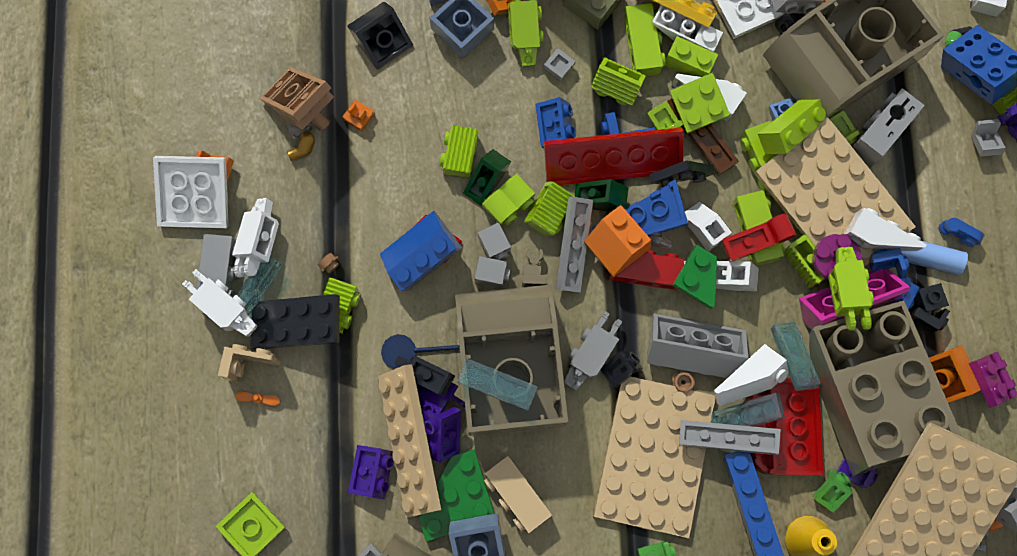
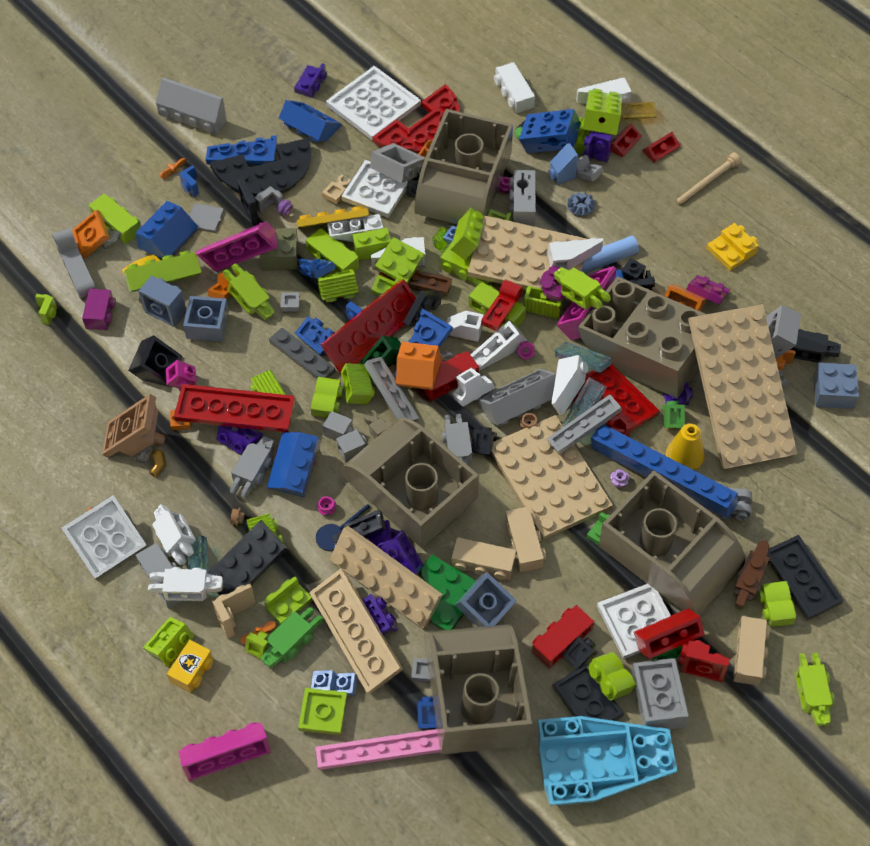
camera: 35 degrees left, 20 degrees down
clear light blue plate [457,359,538,411] -> none
dark green slope [463,149,511,206] -> none
green wing [672,245,717,309] -> none
blue bracket [869,248,909,279] -> none
blue plate [938,218,985,247] -> none
none -> lime bracket [143,617,194,667]
none -> dark pink brick [166,360,197,390]
none -> yellow brick [167,640,214,693]
none -> red plate [174,384,296,433]
none -> dark pink slope [178,722,271,781]
none -> dark purple bracket [216,425,263,455]
none -> light grey hinge [230,436,275,498]
none -> lime tile [245,631,268,659]
none -> bright green hinge [261,607,324,669]
none -> lime bracket [264,577,313,625]
none -> dark grey plate [269,328,336,379]
none -> blue bracket [298,258,336,279]
none -> tan plate [309,569,403,694]
none -> medium blue slope [311,670,358,696]
none -> dark pink plate [317,496,336,515]
none -> clear neon green arm [432,227,448,250]
none -> white brick [452,368,495,406]
none -> dark pink plate [498,177,513,193]
none -> tan brick [505,506,546,572]
none -> dark pink plate [517,341,535,359]
none -> medium blue slope [548,143,578,185]
none -> sand blue gear [567,191,595,216]
none -> lavender plate [610,469,630,488]

